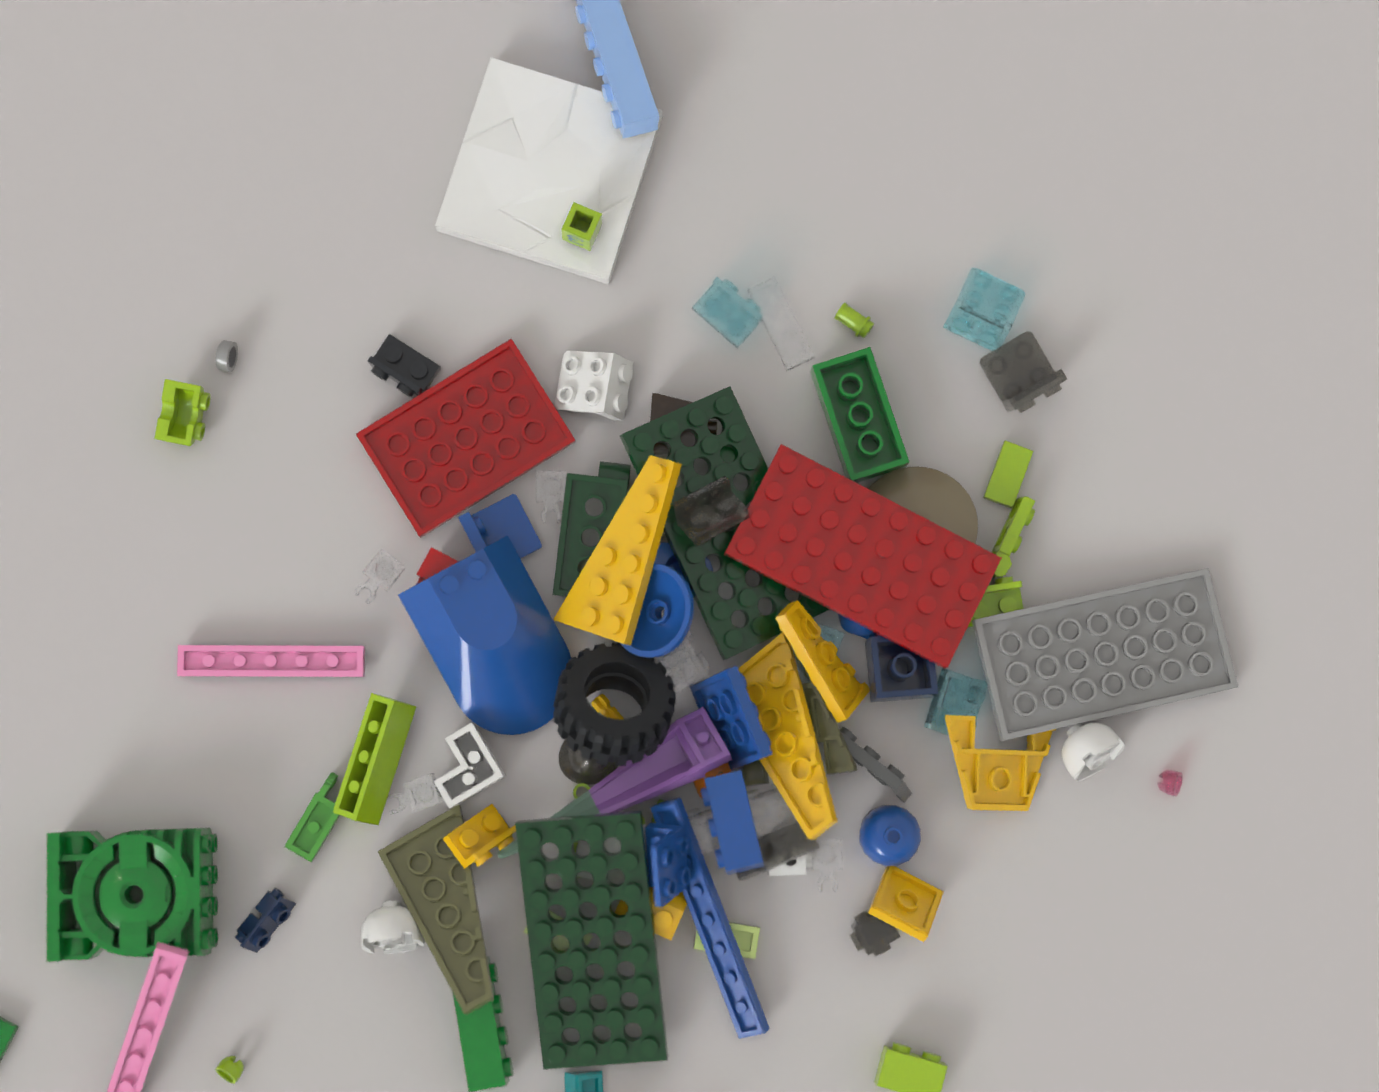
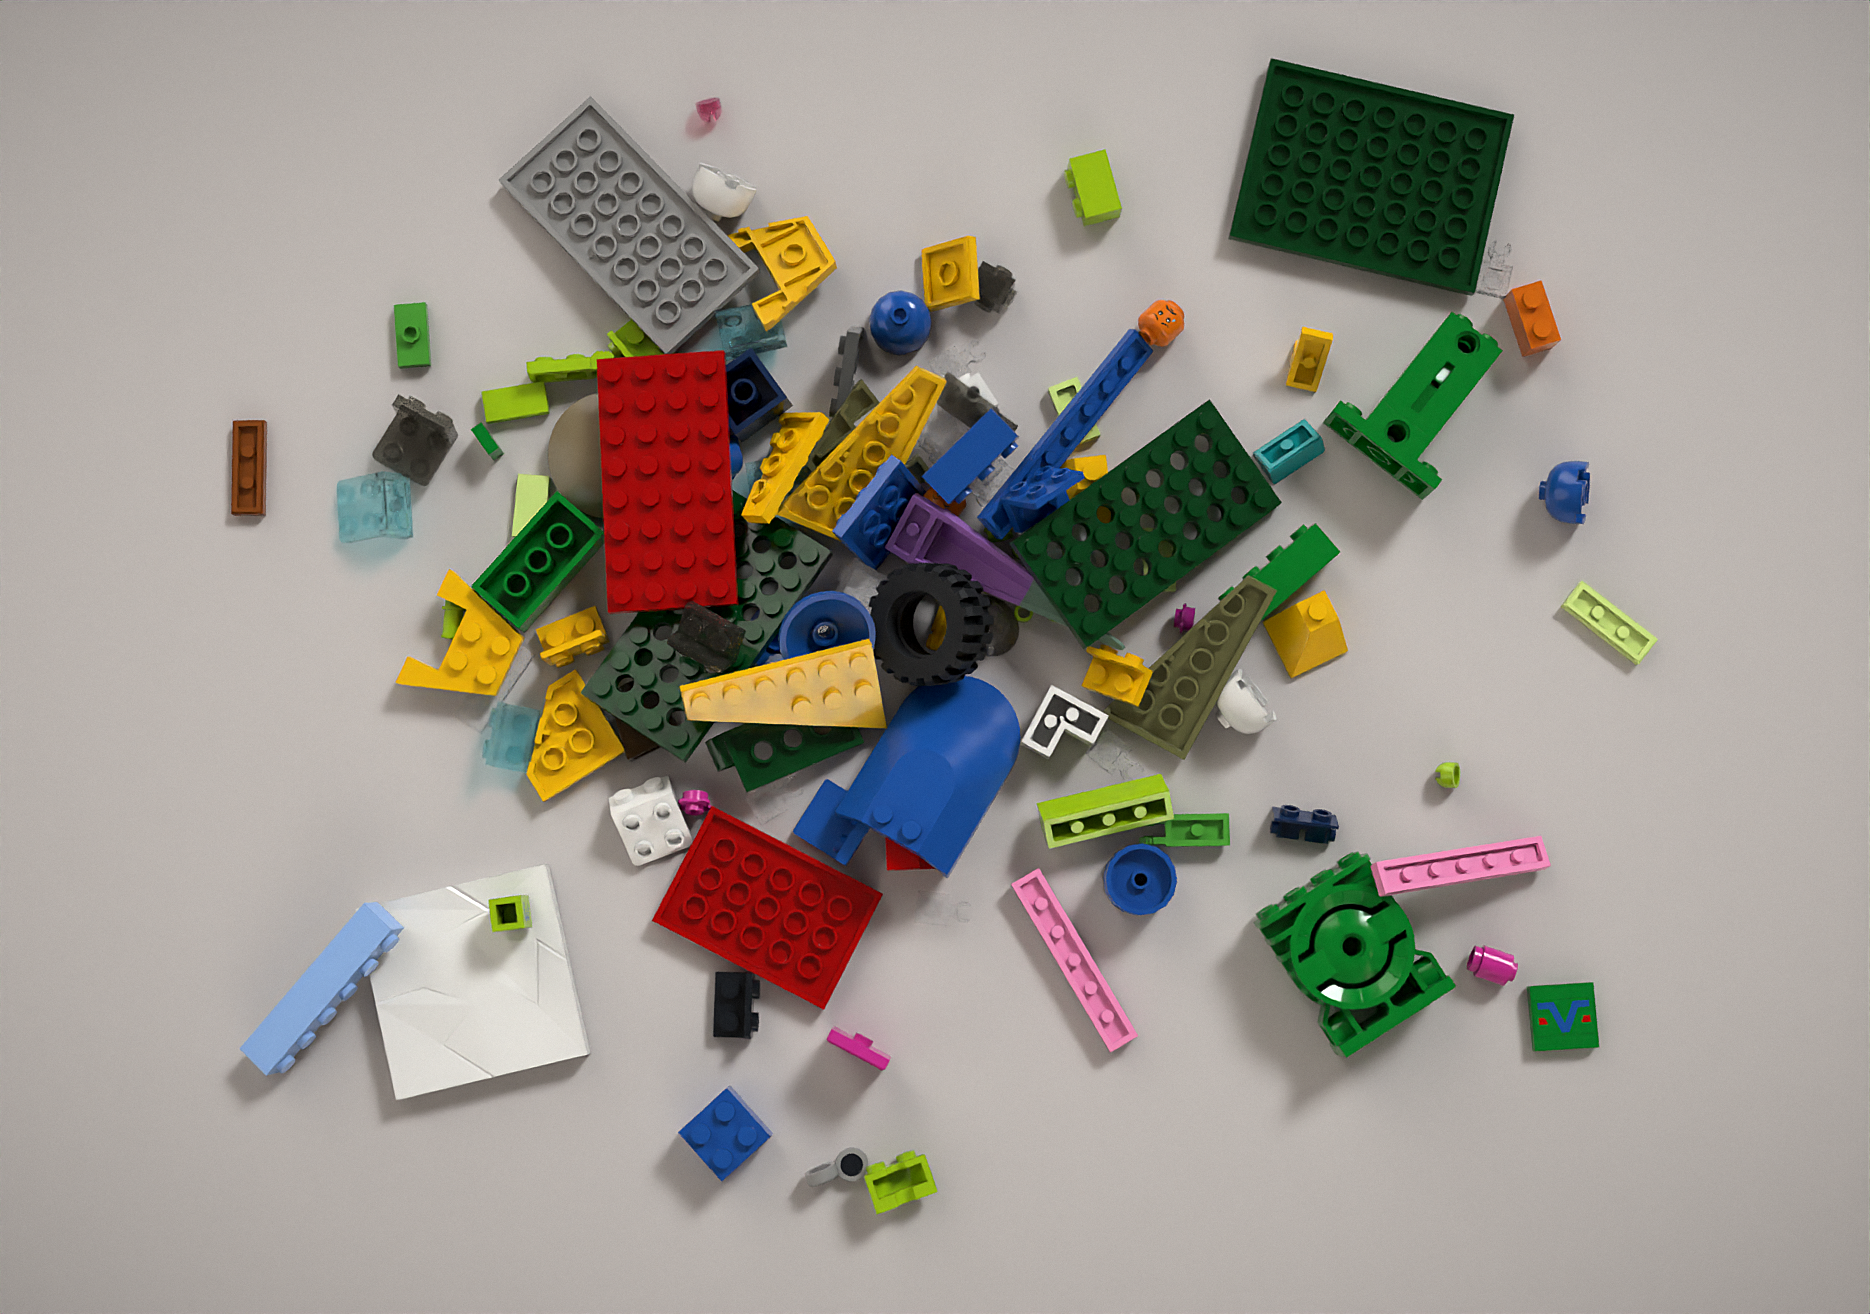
camera: 115 degrees left, 0 degrees up
none -> dark orange tile [231,420,267,516]
none -> bright green plate [394,302,431,369]
none -> yellow wing [396,569,525,696]
none -> green tile [471,422,504,460]
none -> yellowish green tile [512,474,551,537]
none -> yellow plate [526,669,625,802]
none -> yellow bracket [535,606,610,668]
none -> dark pink plate [678,790,711,816]
none -> blue brick [678,1085,773,1181]
none -> dark pink plate [827,1026,891,1071]
none -> tile [835,1147,868,1181]
none -> blue wheel [1103,844,1177,915]
none -> orange head [1138,300,1185,347]
none -> magenta plate [1174,603,1196,634]
none -> yellow slope [1262,590,1348,679]
none -> dark pink brick [1467,945,1518,986]

